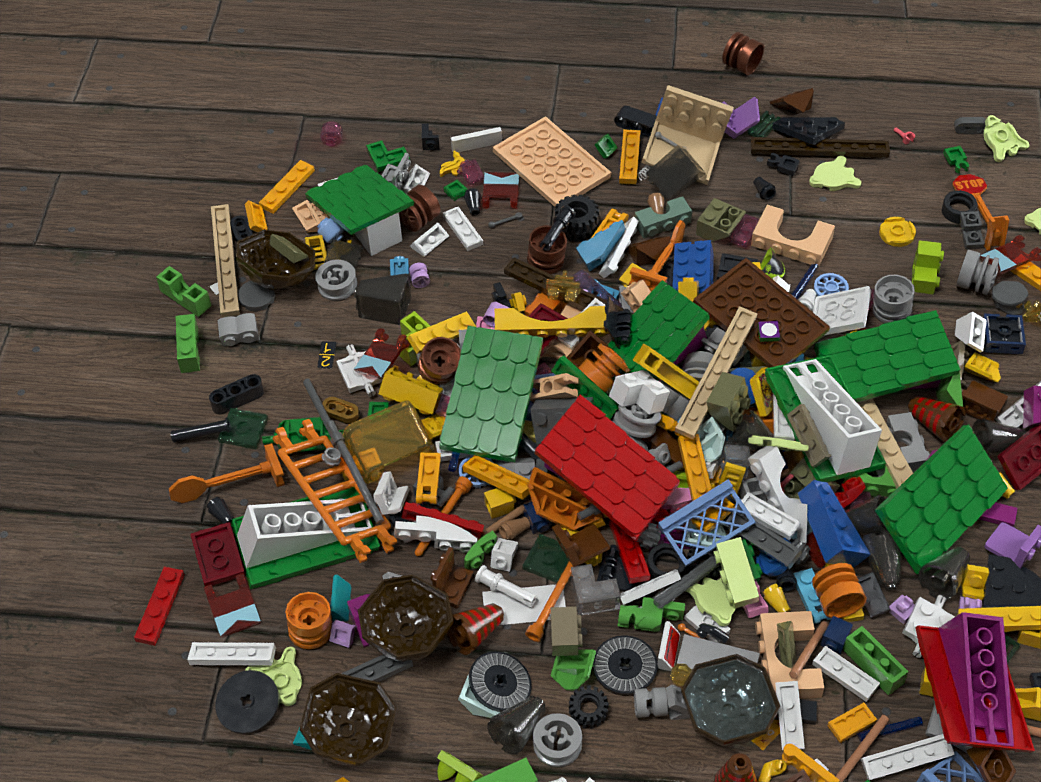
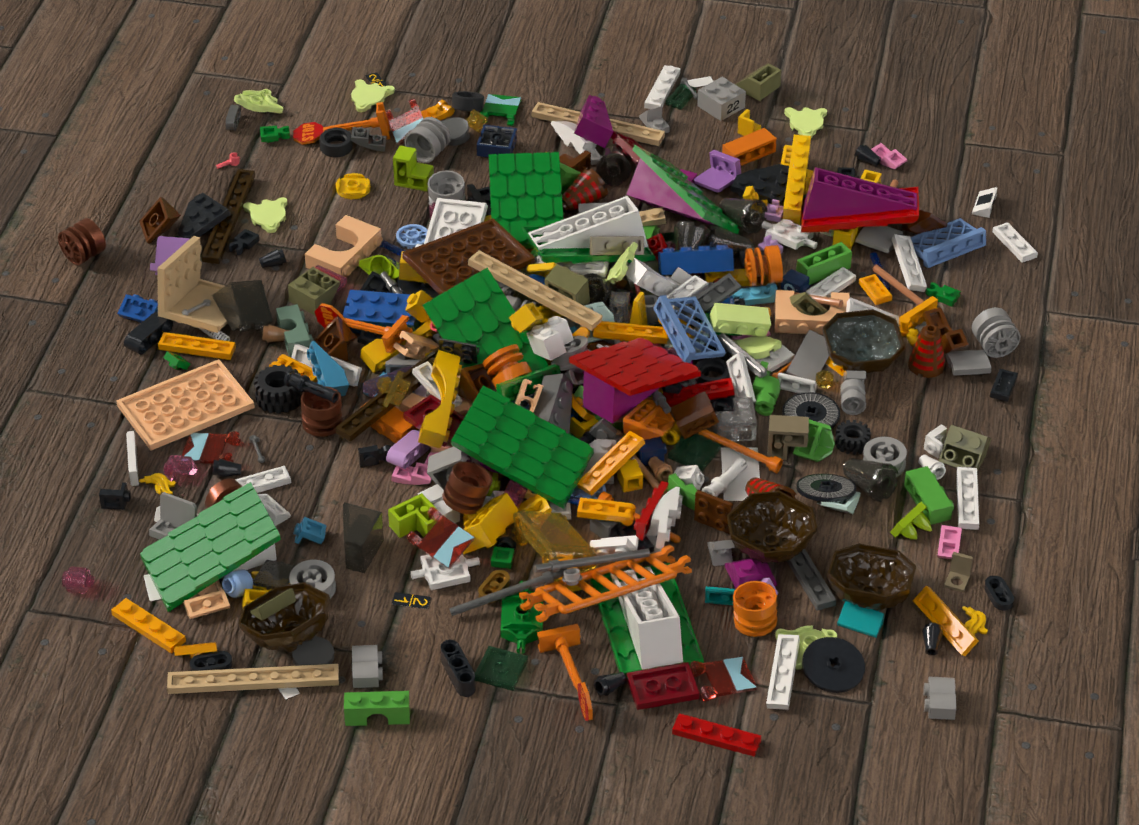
camera: 85 degrees left, 10 degrees down
bright green arch [156,266,211,317] -> none
black pin [171,417,231,443] -> none
green plate [366,140,410,172] -> none
yellow plate [407,311,476,354] -> none
lavender wheel [409,263,430,288] -> none
green tile [443,180,468,201] -> none
yellow plate [509,292,527,312] -> none
black arm [696,623,729,644] -> none
tile [758,321,780,342] -> none
white slope [955,312,986,353] -> none

